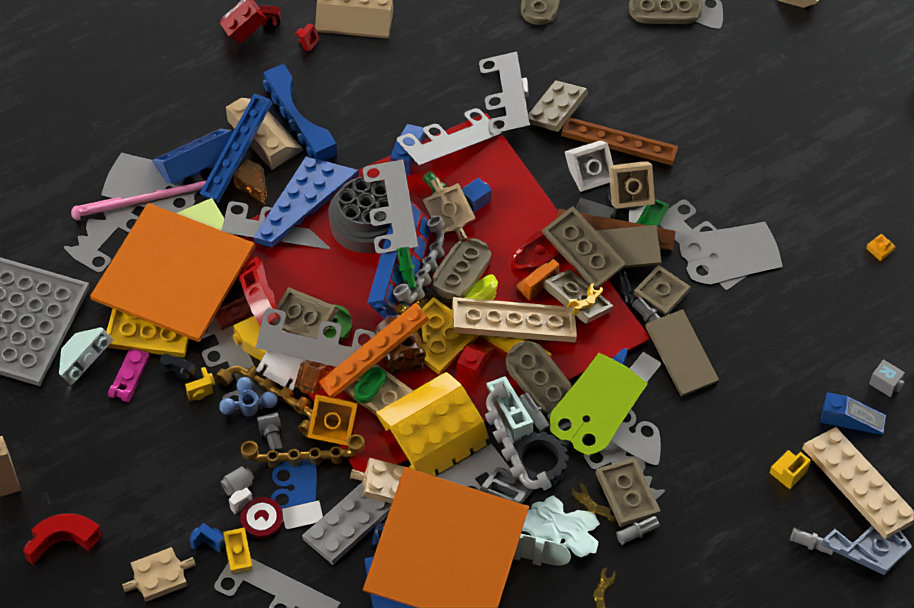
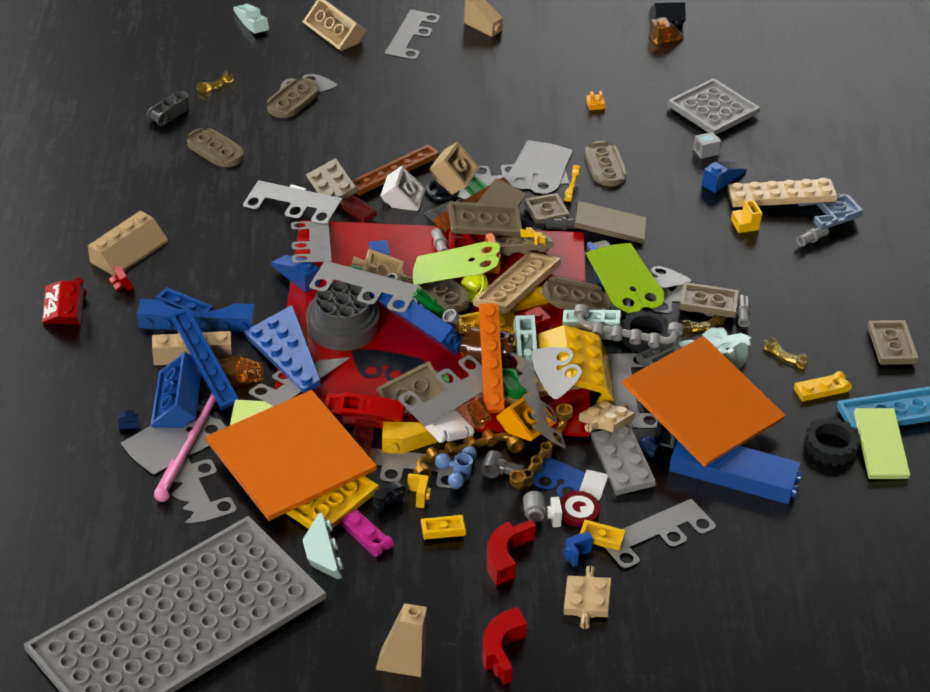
camera: 60 degrees left, 15 degrees down
none -> dark blue plate [118,410,139,430]
none -> blue plate [156,287,213,312]
none -> clear red plate [340,195,377,223]
none -> black piece [352,349,424,381]
none -> light grey piece [384,9,440,59]
none -> lime piece [413,242,500,285]
none -> yellow plate [421,515,466,539]
none -> light grey pin [431,228,449,252]
none -> red arch [486,520,536,585]
none -> light grey piece [510,352,565,448]
none -> light aqua slope [513,315,537,372]
none -> light grey piece [531,347,582,399]
none -> yellow piece [564,165,581,202]
none -> dark tan tile [585,141,627,186]

